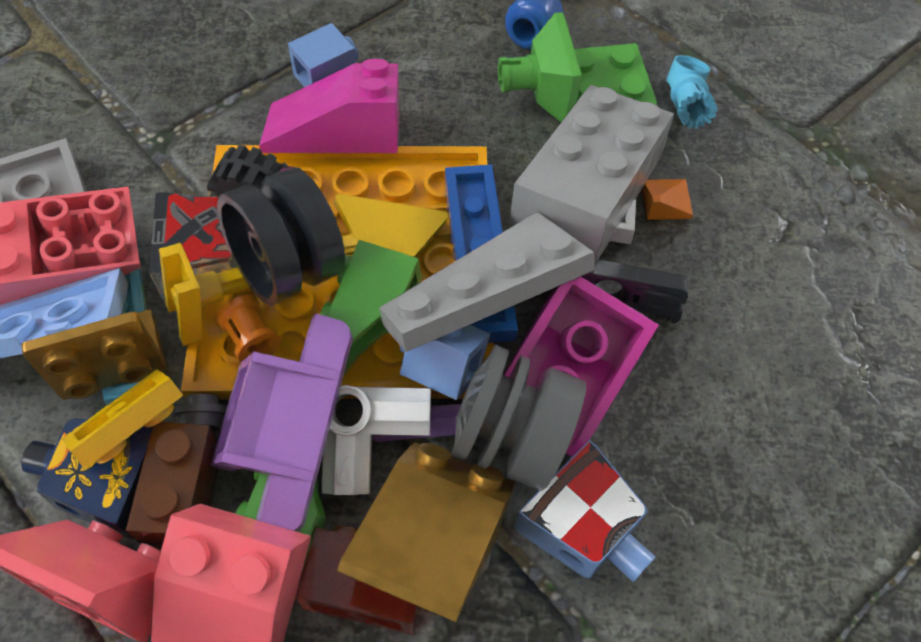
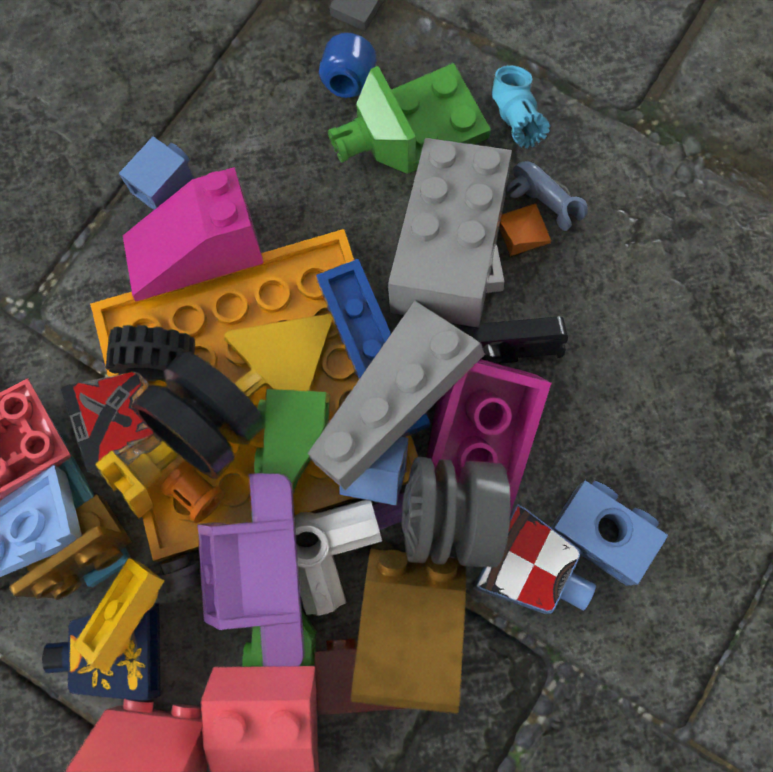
camera: 10 degrees left, 15 degrees up
reddish brown brick [126,422,219,551] -> none
none -> sand blue piece [507,161,588,231]
none -> medium blue brick [550,480,668,586]

